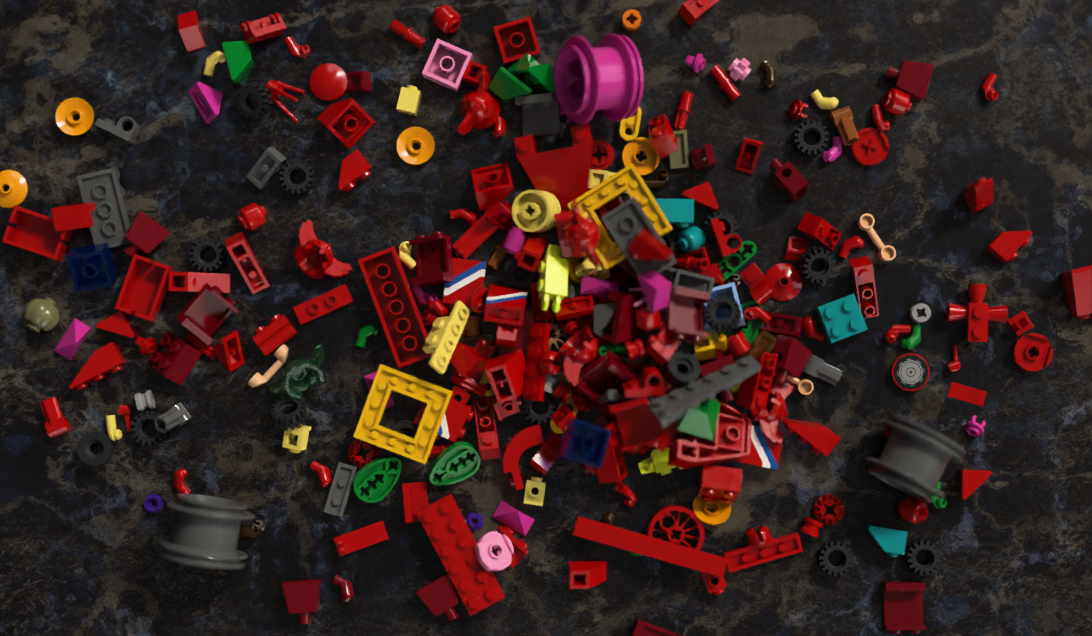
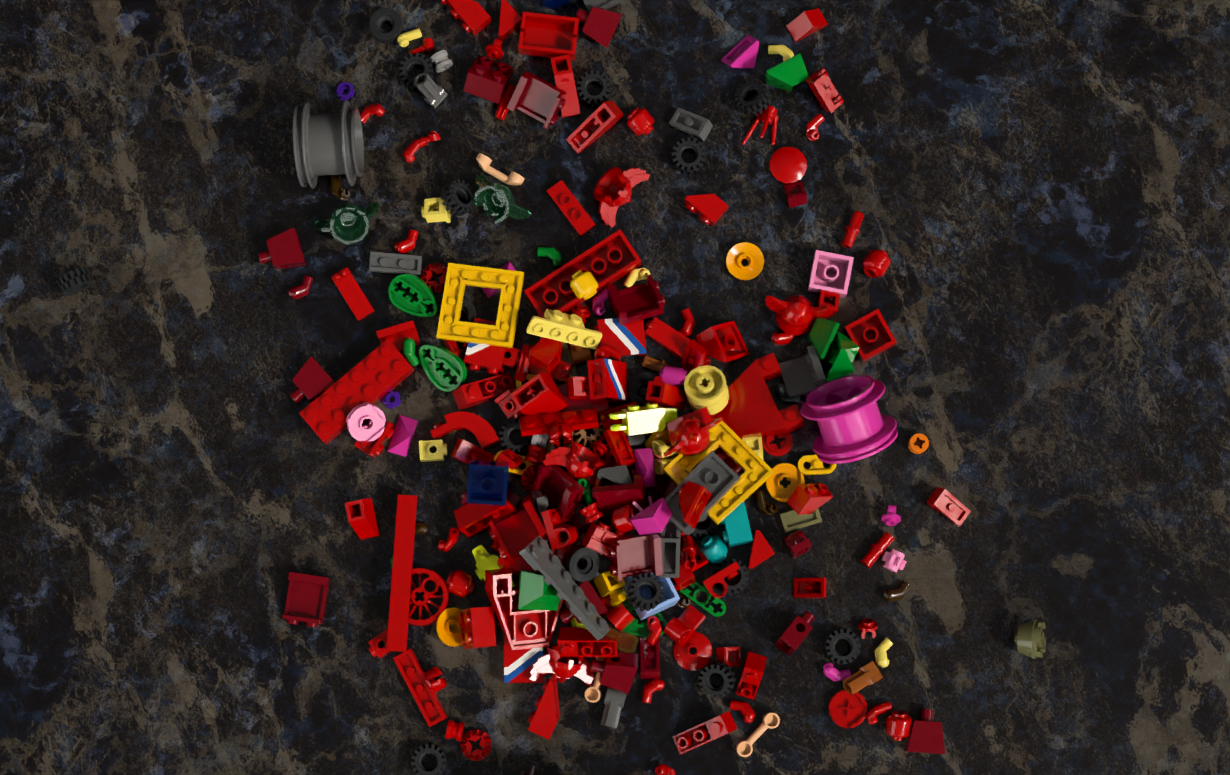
camera: 75 degrees right, 5 degrees down
red slope [212,331,245,372] -> none
red brick [252,314,298,356] -> none
red slope [317,98,375,149] -> none
light yellow brick [396,85,421,116] -> none
red arm [429,299,452,317] -> none
red axle [674,91,694,130] -> none
teal brick [815,294,868,344] -> none
none -> clear green helmet [315,202,380,245]
none -> green arm [402,338,420,366]
none -> red arm [403,131,441,163]
none -> red head [446,569,476,598]
none -> yellow head [570,270,598,300]

